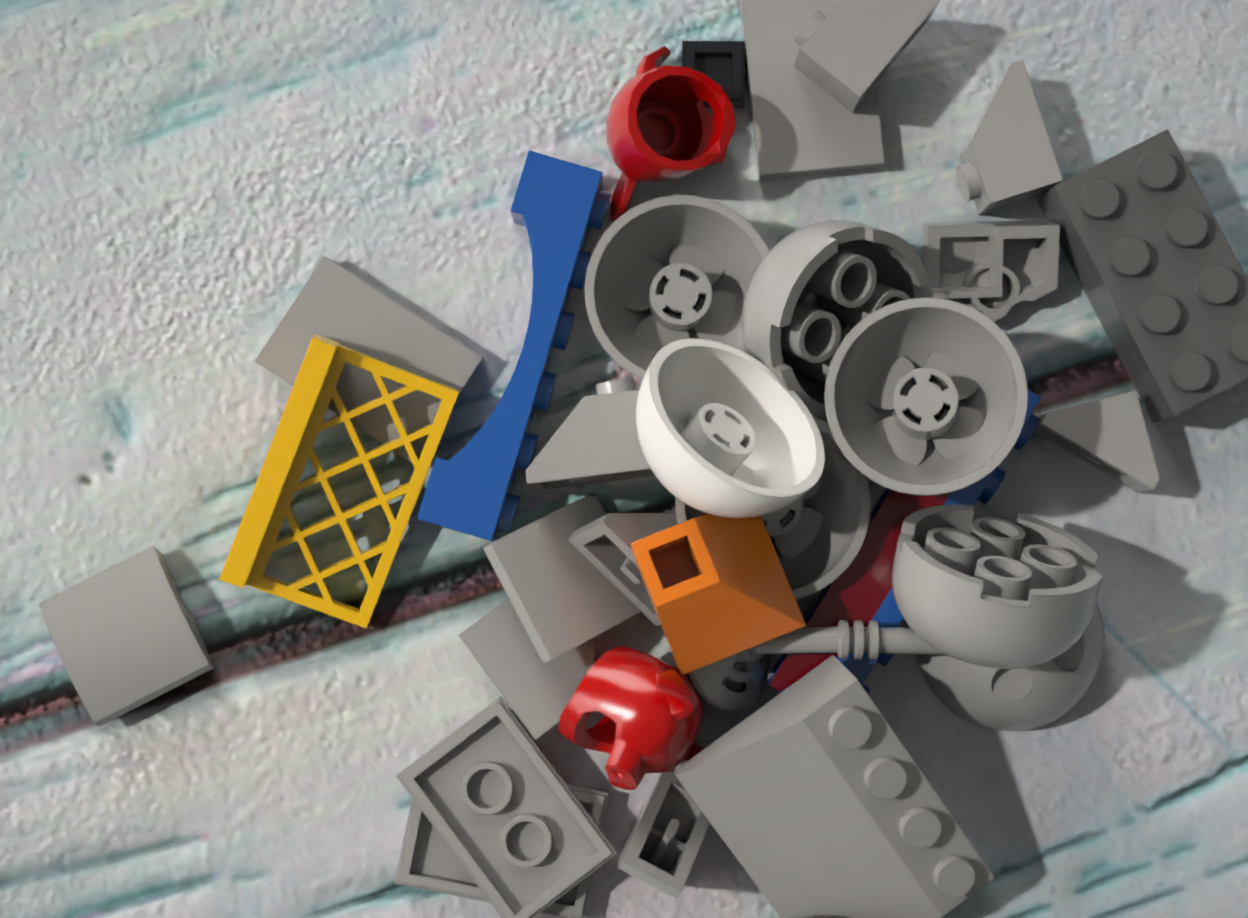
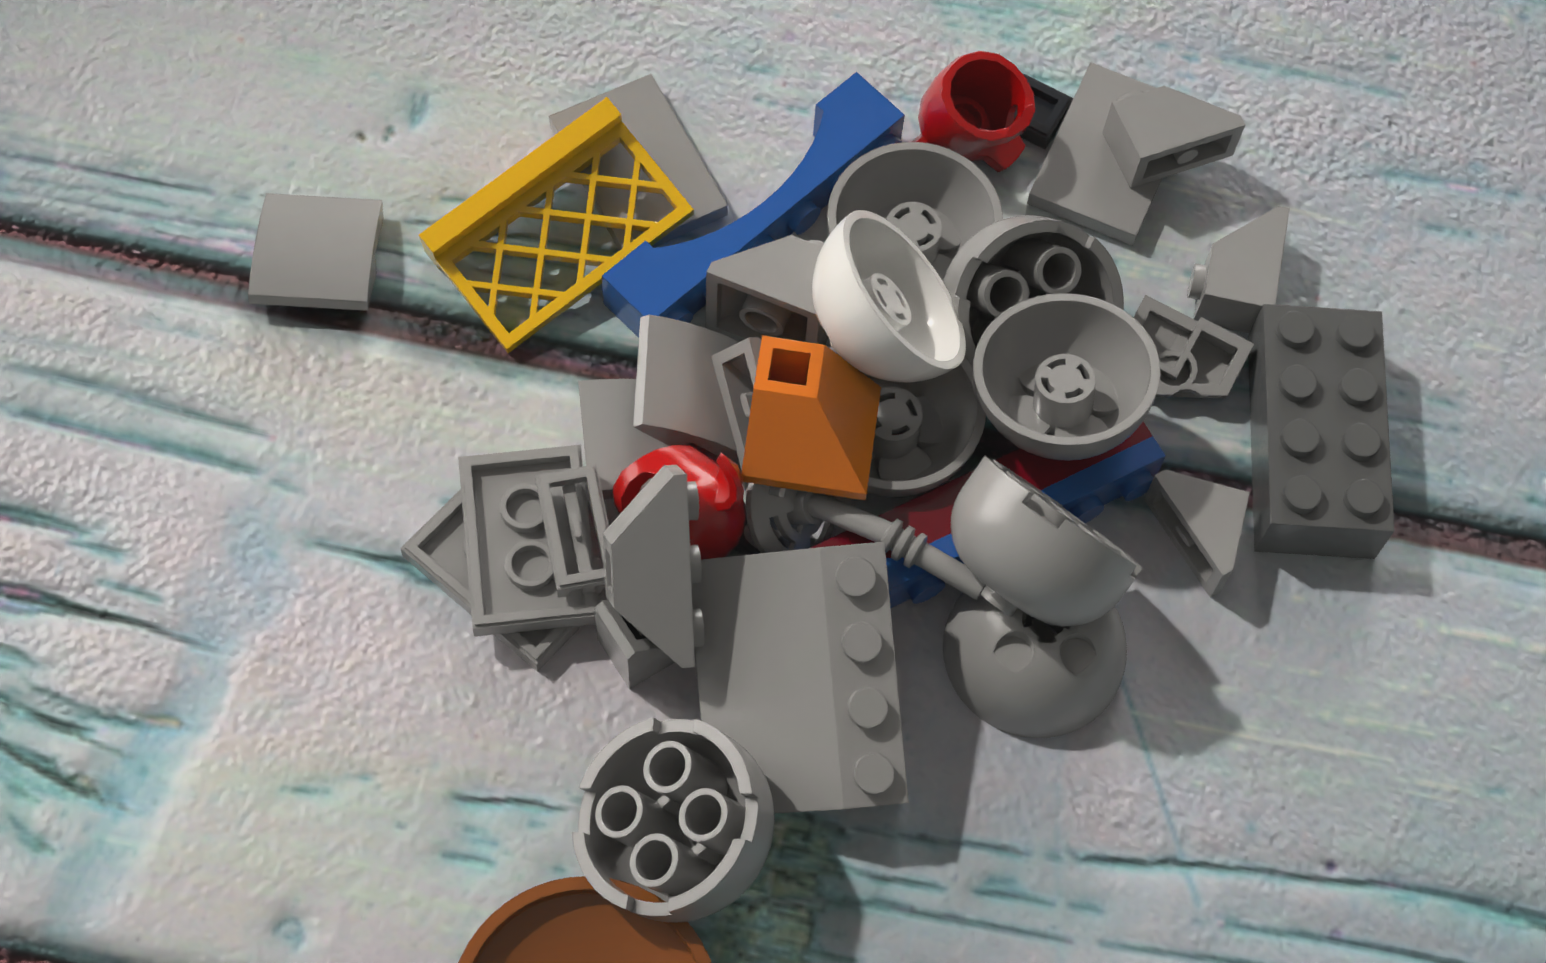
camera: 25 degrees right, 20 degrees down
none -> light grey tile [535,464,609,598]
none -> light grey slope [603,465,704,668]

